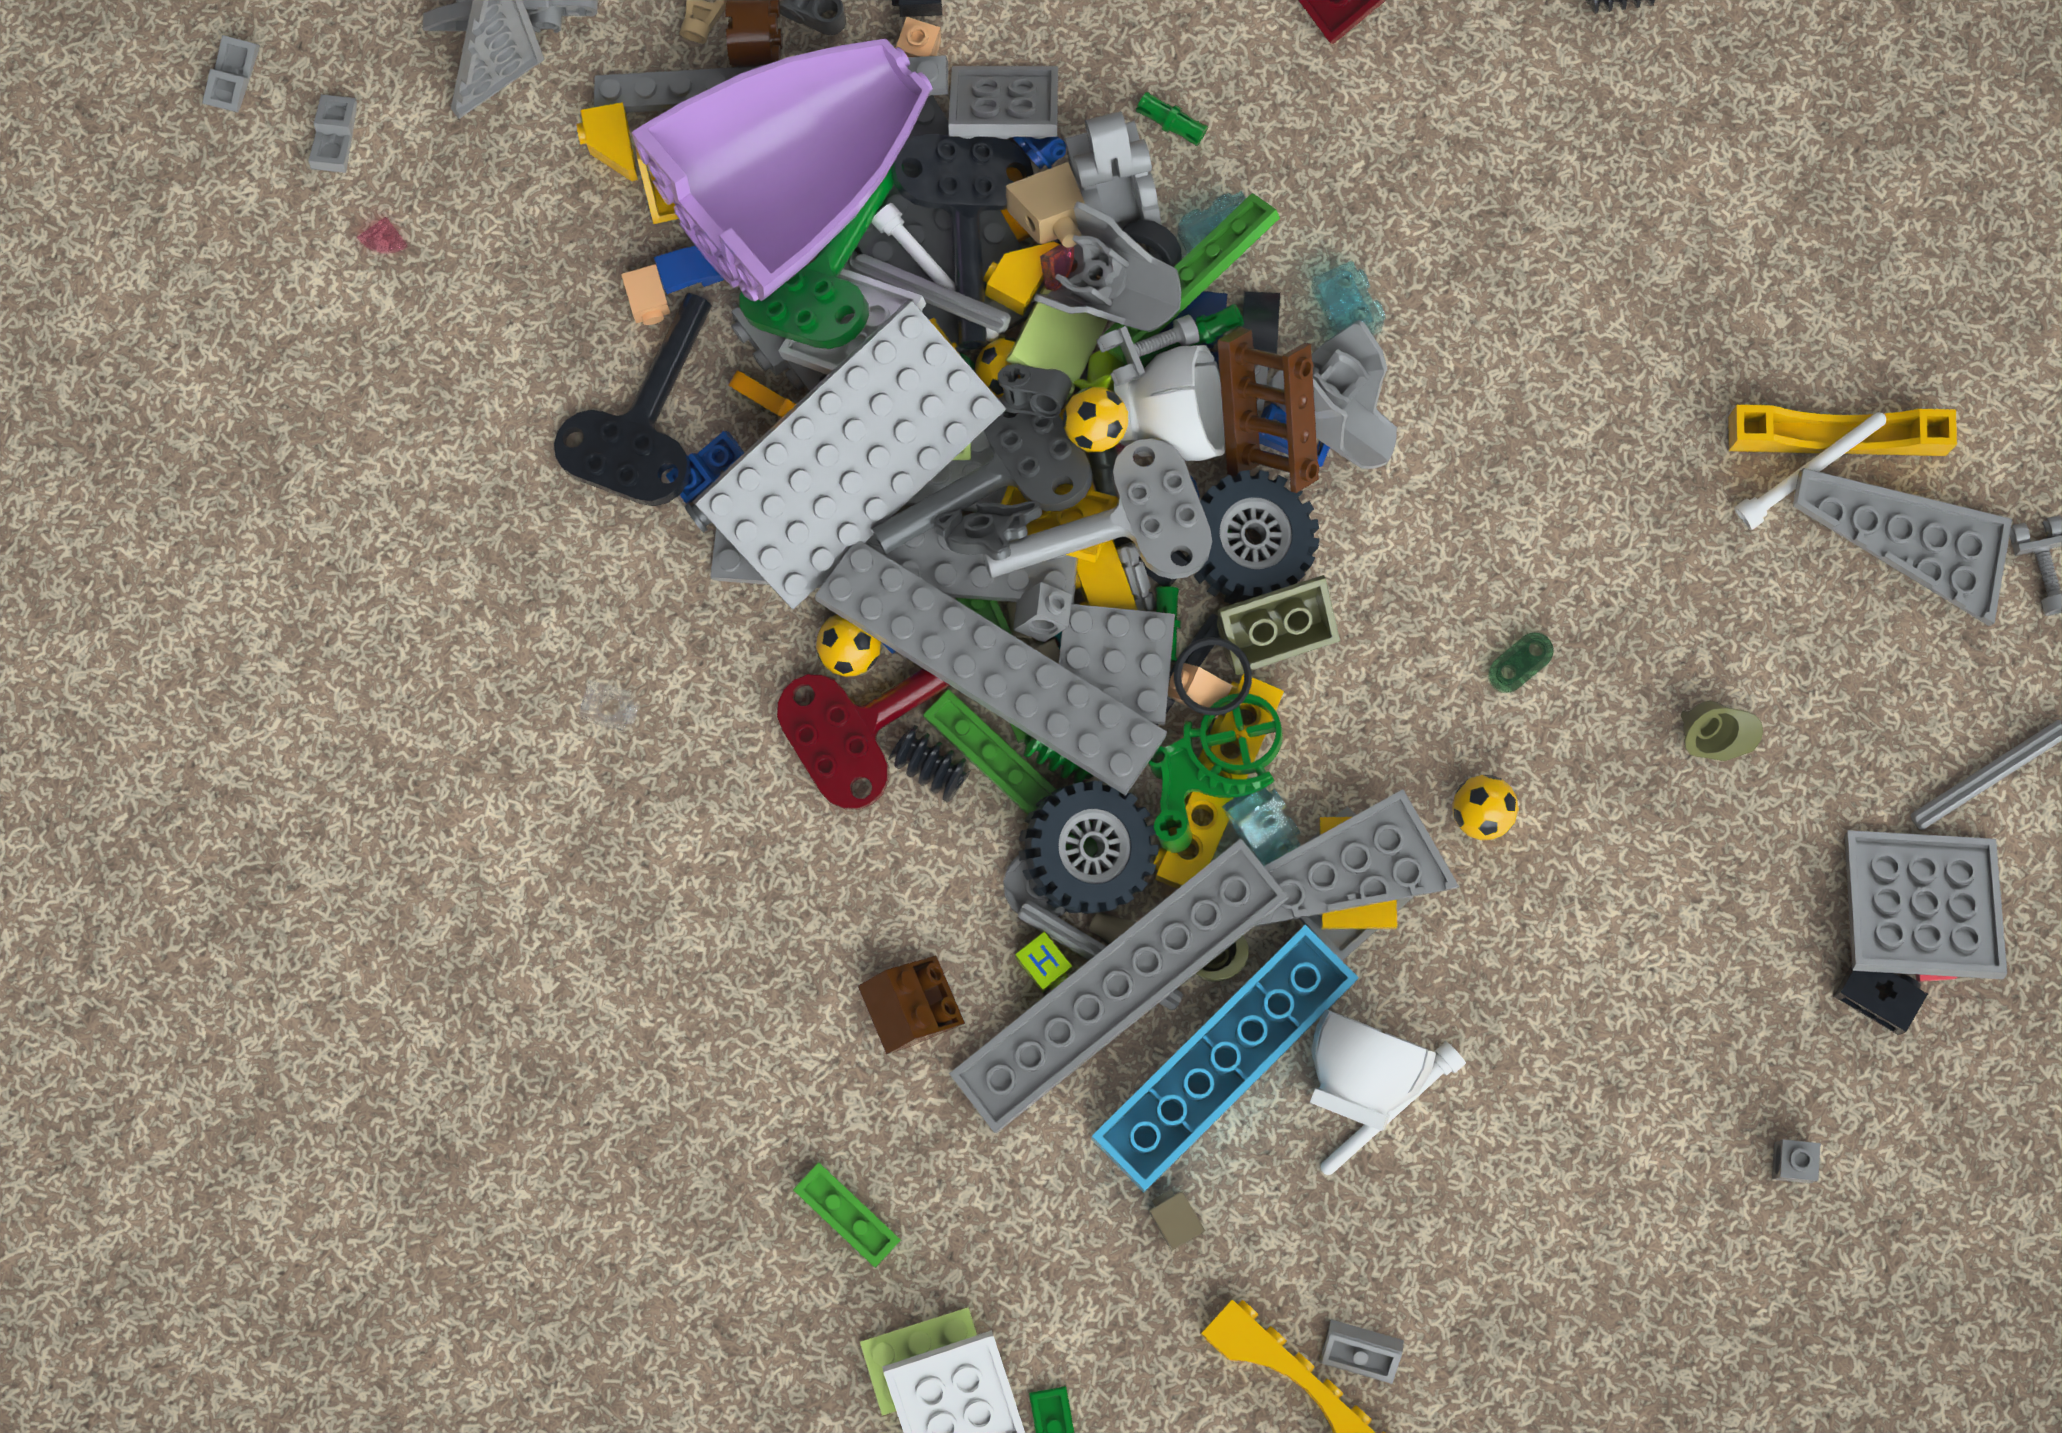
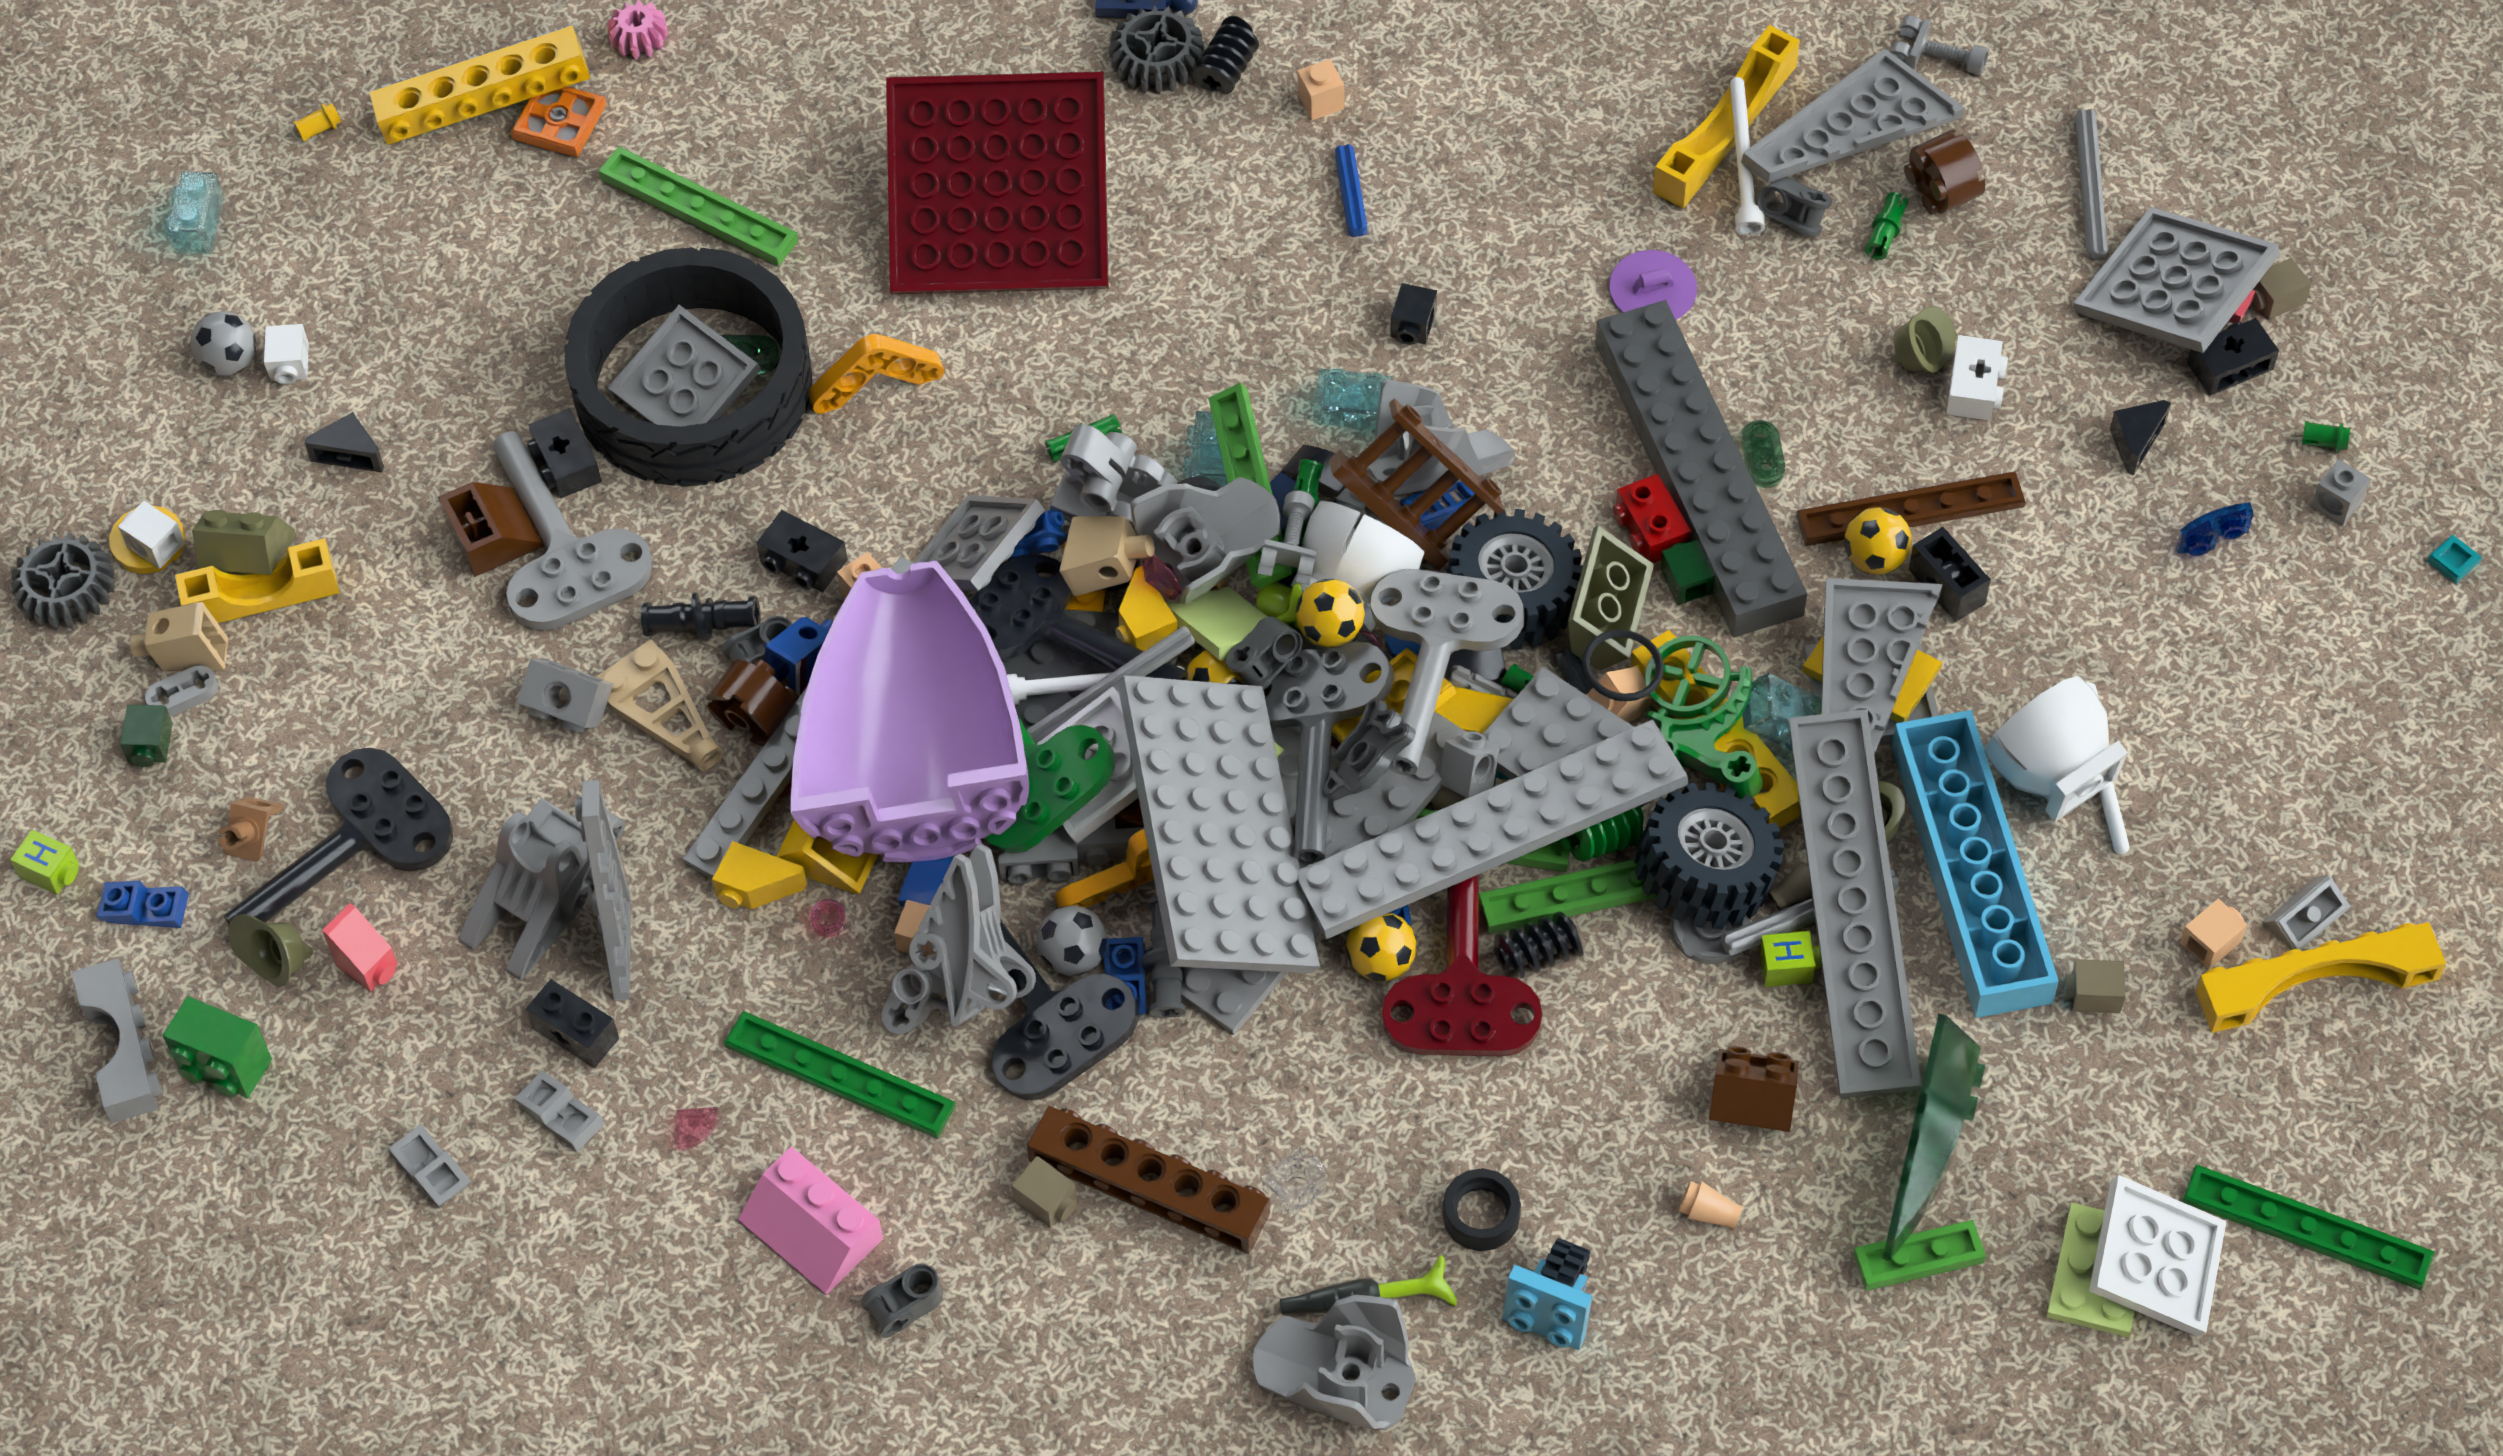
camera: 55 degrees left, 20 degrees down
none -> black brick [526,979,619,1068]
none -> green tile [724,1011,956,1139]
none -> bright pink slope [738,1146,883,1295]
none -> blue torso [765,617,833,696]
none -> clear pink bush [810,899,846,938]
none -> dark grey piece [861,1264,943,1338]
none -> light grey piece [882,844,1036,1034]
none -> dark tan brick [1011,1156,1077,1228]
none -> reddish brown brick [1027,1105,1270,1254]
none -> light grey piece [1037,905,1107,976]
none -> light grey piece [1253,1295,1416,1430]
none -> piece [1280,1255,1457,1315]
none -> light nougat brick [1297,59,1344,120]
none -> blue axle [1335,144,1367,237]
none -> black brick [1390,283,1437,345]
none -> black tyre [1442,1168,1521,1251]
none -> medium azure plate [1502,1238,1592,1350]
none -> dark grey brick [1595,300,1807,638]
none -> medium lavender shield [1609,250,1697,320]
none -> red brick [1613,473,1691,563]
none -> dark green brick [1660,540,1715,605]
none -> light nougat cone [1678,1181,1743,1229]
none -> dark grey piece [1757,177,1832,236]
none -> reddish brown tile [1796,471,2026,546]
none -> green pin [1865,192,1909,260]
none -> clear green wedge [1882,1013,1985,1261]
none -> reddish brown brick [1904,129,1986,215]
none -> black brick [1908,527,1991,622]
none -> white brick [1946,335,2008,421]
none -> black slope [2110,400,2171,475]
none -> clear blue slope [2176,502,2254,556]
none -> light nougat brick [2180,898,2248,969]
none -> dark tan brick [2251,257,2312,320]
none -> green pin [2302,421,2351,453]
none -> teal tile [2427,534,2482,584]

